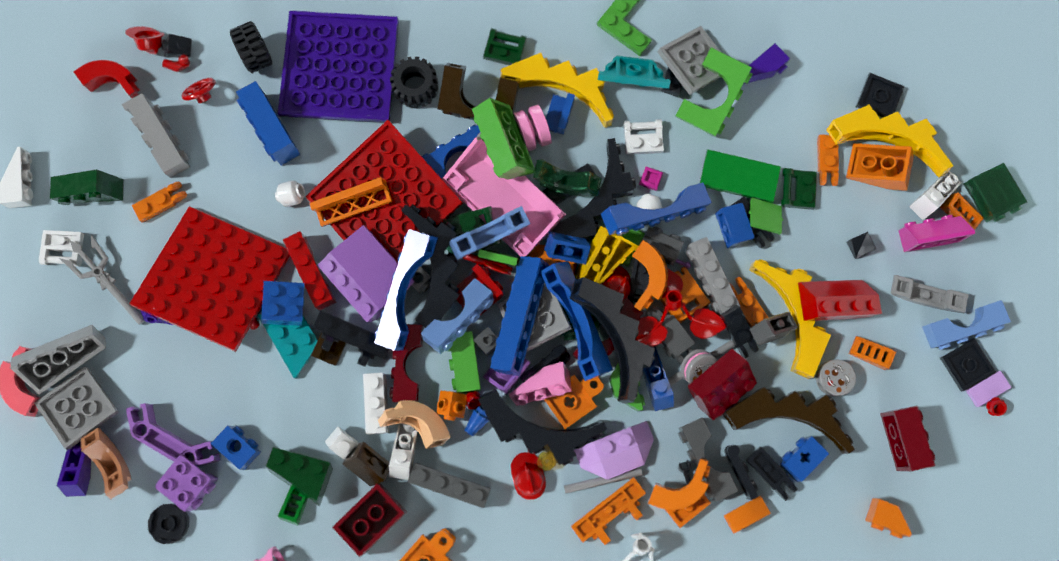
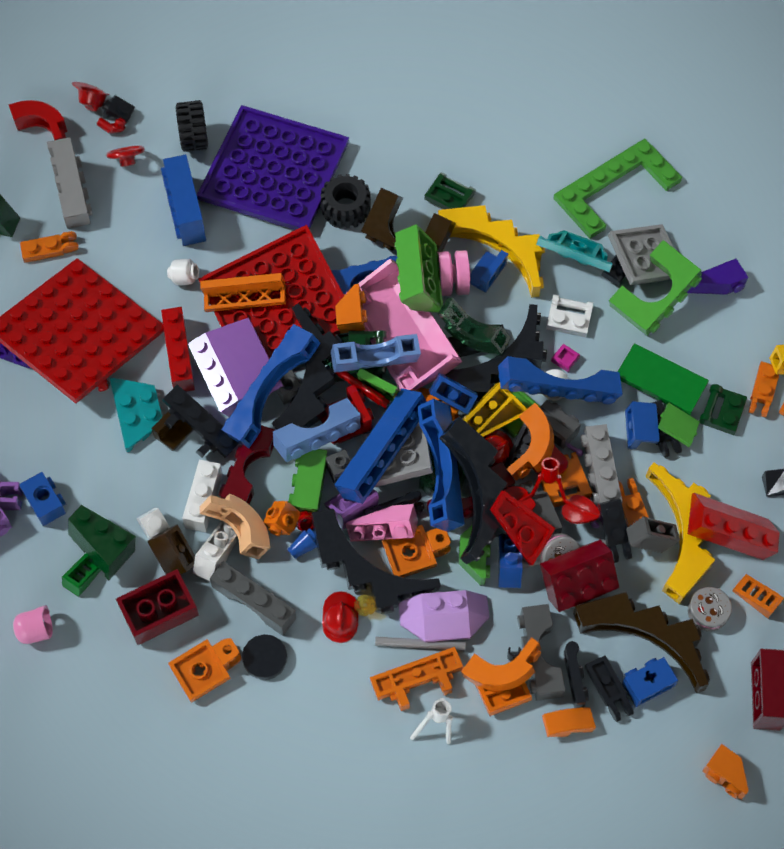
camera: 15 degrees right, 15 degrees down
blue brick [261,281,304,326] -> none
none -> black tile [242,634,288,680]
none -> orange slope [335,284,368,334]
none -> red wing [490,491,556,565]

